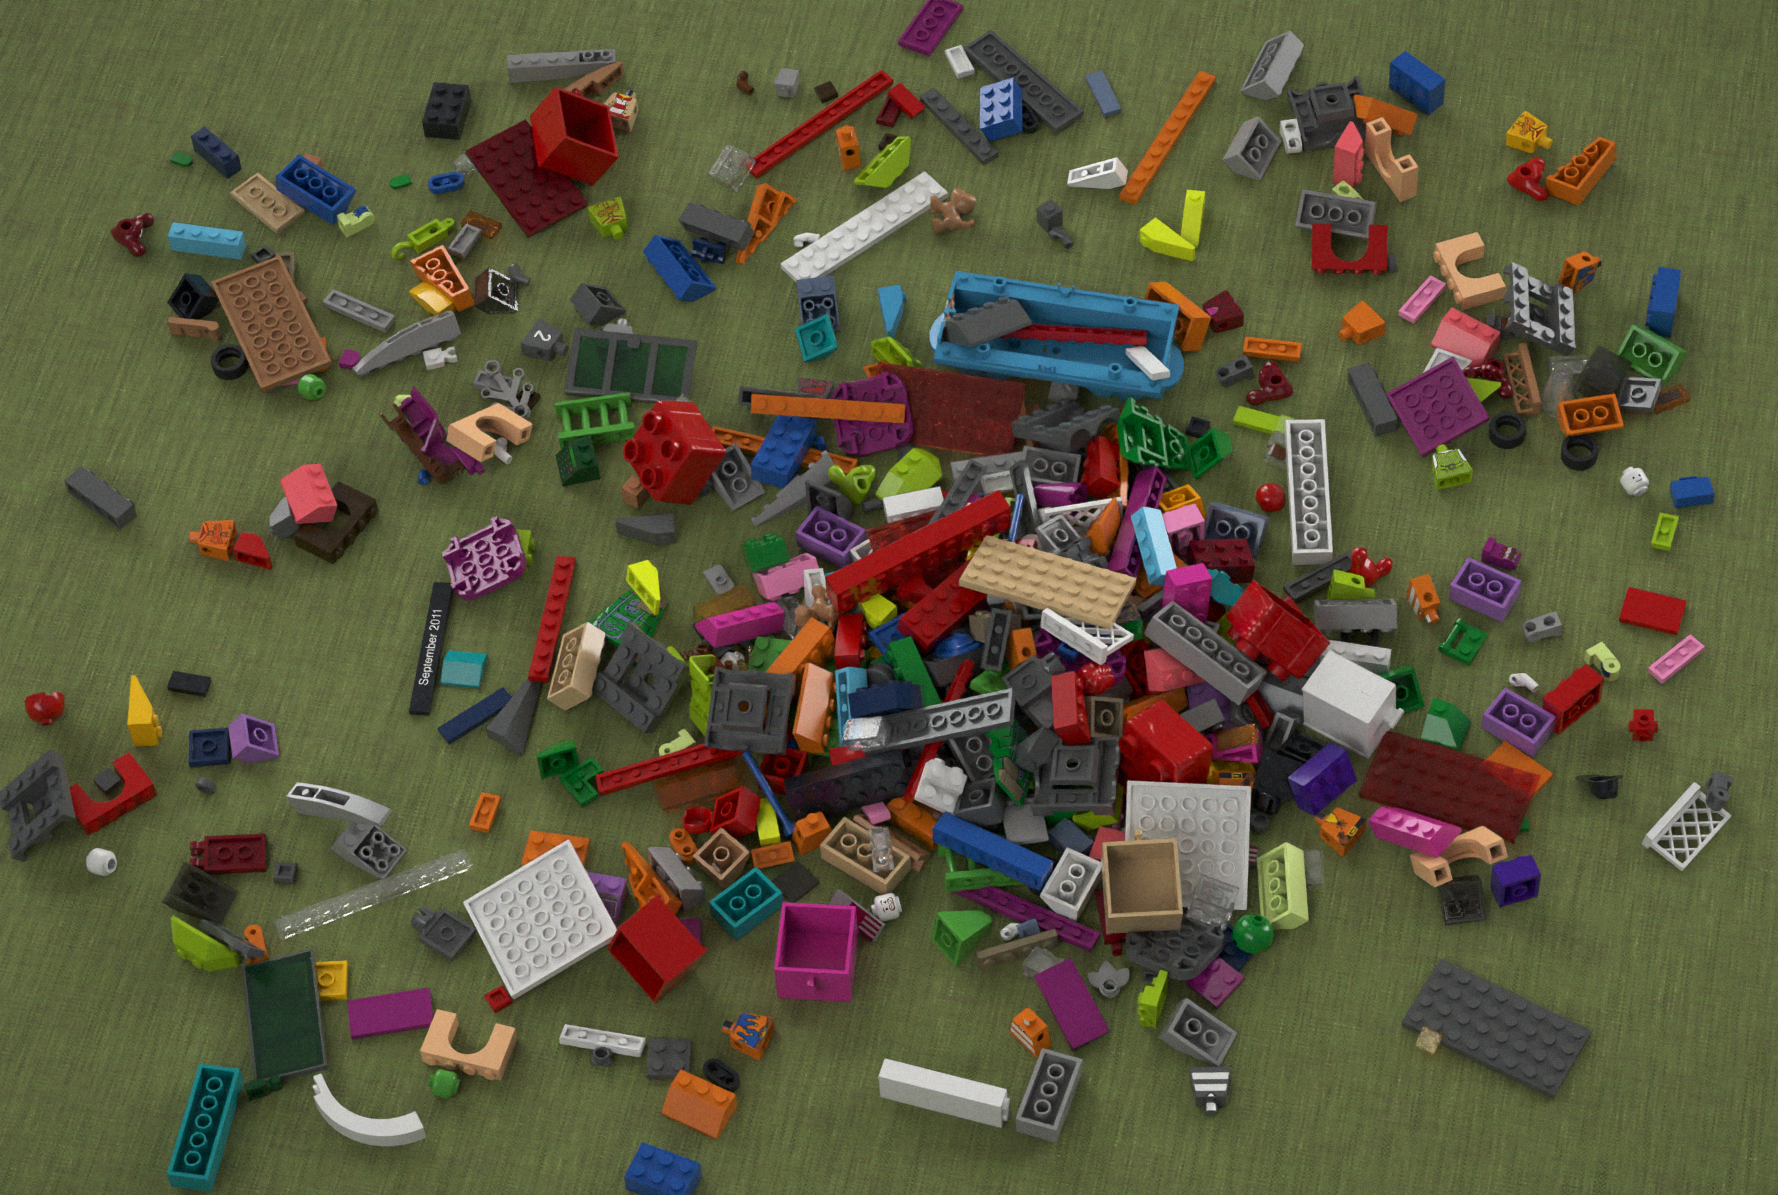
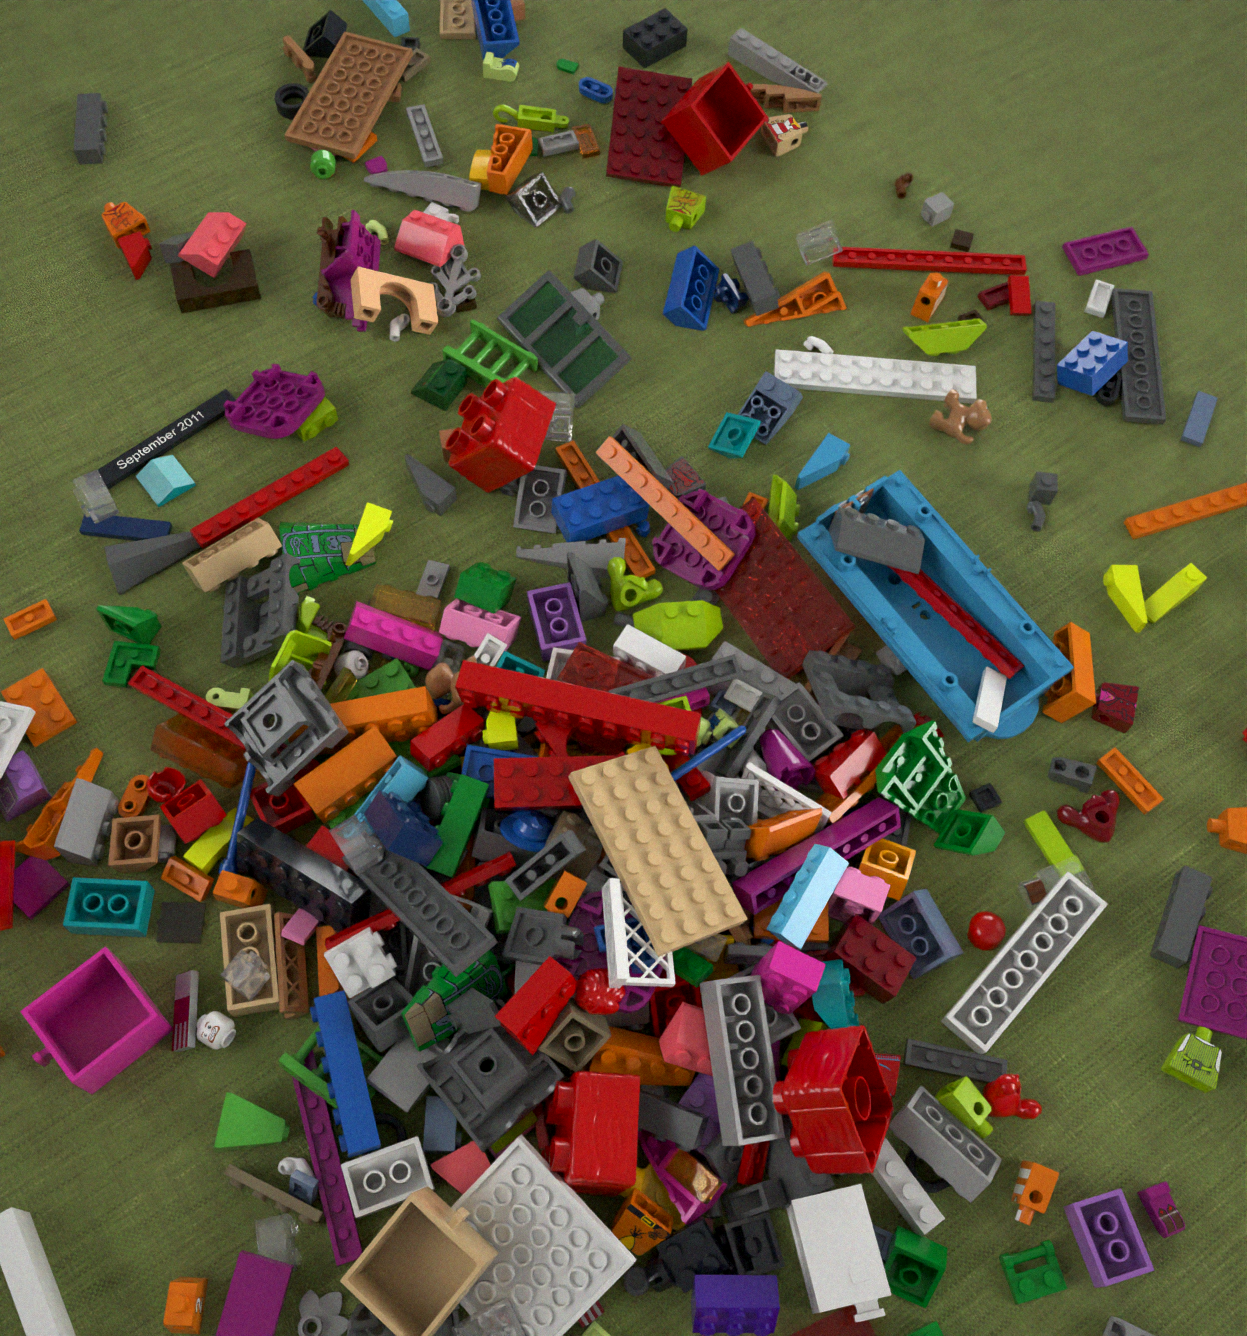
camera: 35 degrees right, 10 degrees up
dark grey torso [521,318,569,361] -> none
white slope [1067,157,1128,189] -> none
none -> clear brick [73,469,119,524]
none -> coral slope [394,210,464,267]

